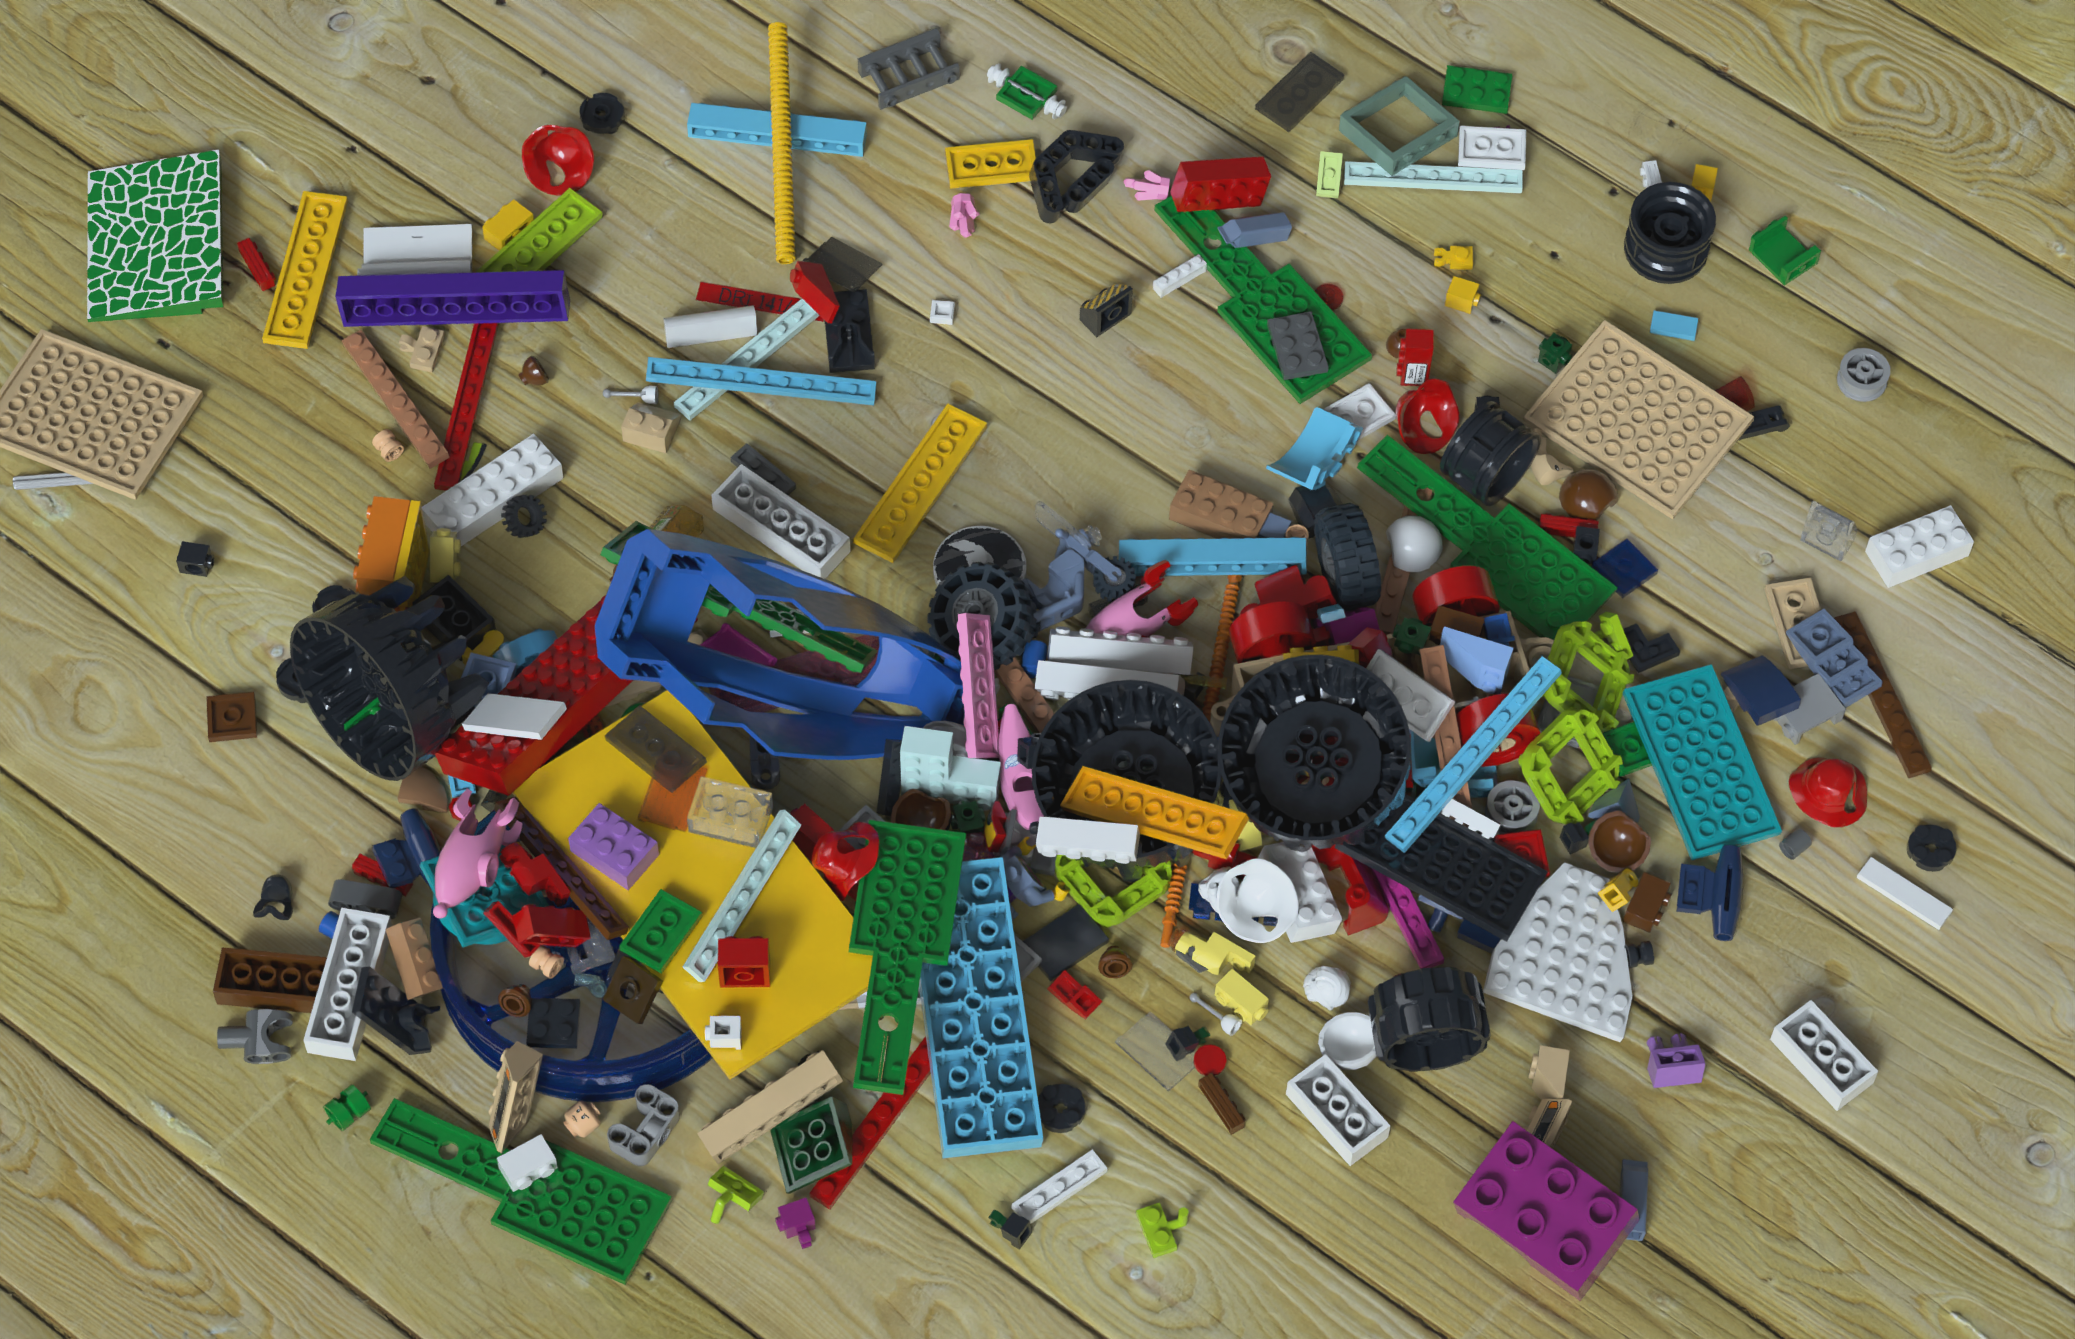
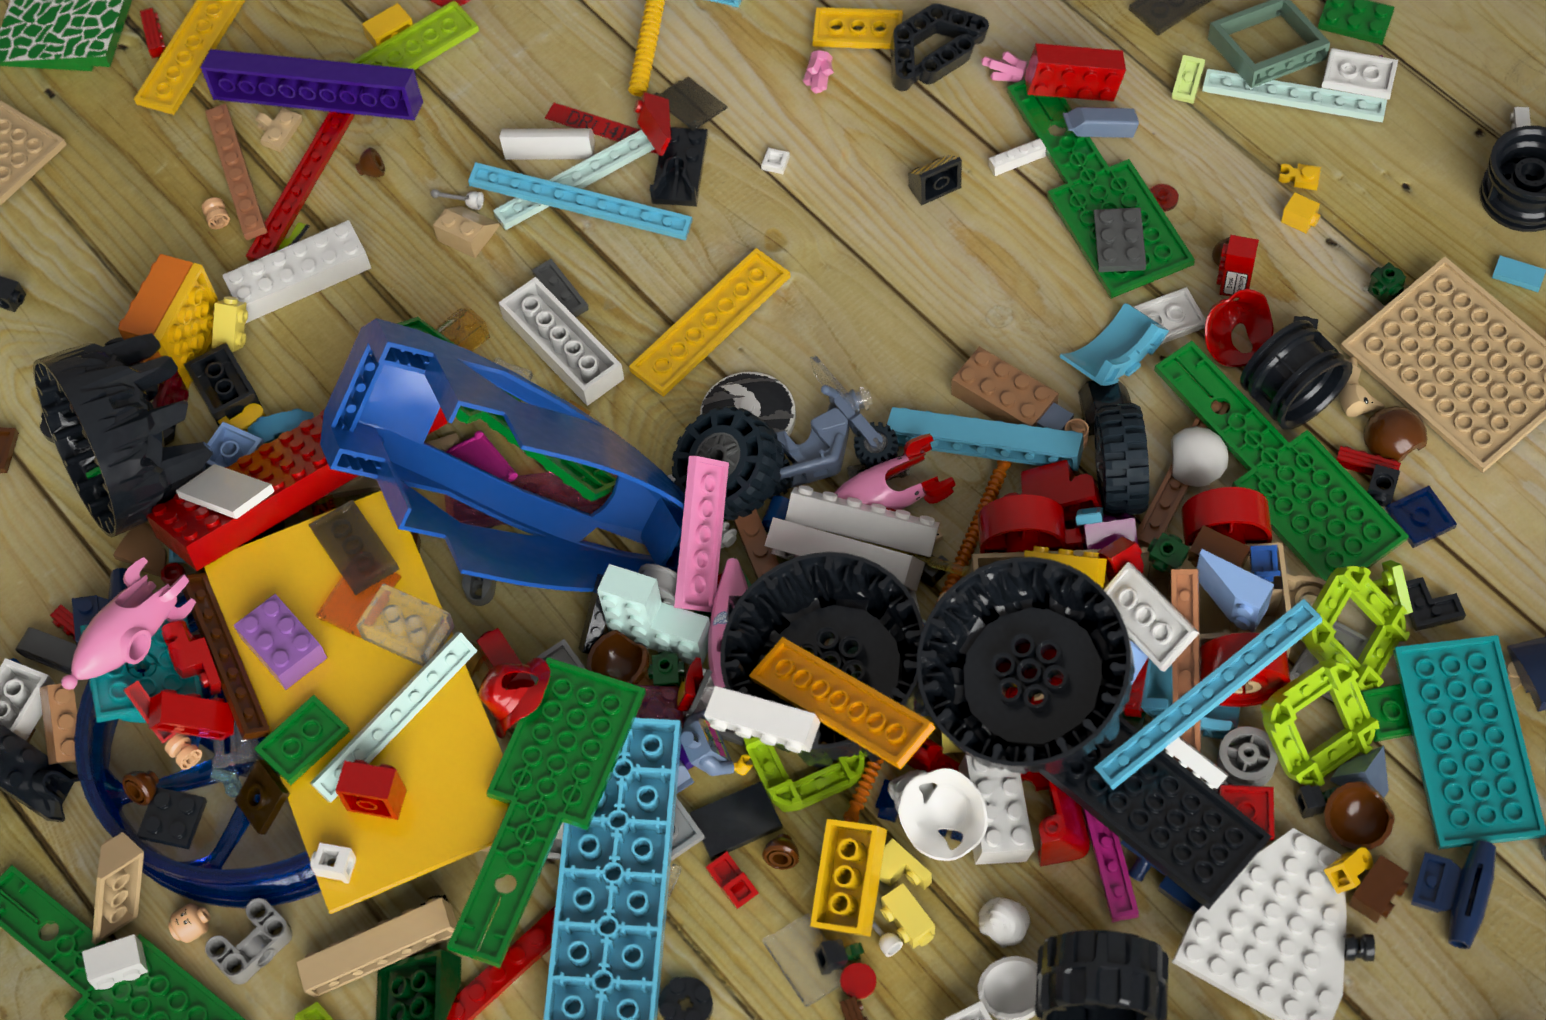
camera: 20 degrees right, 0 degrees up
white door [357,224,472,276] -> none
black tyre [501,495,547,538] -> none
none -> yellow brick [810,819,887,937]

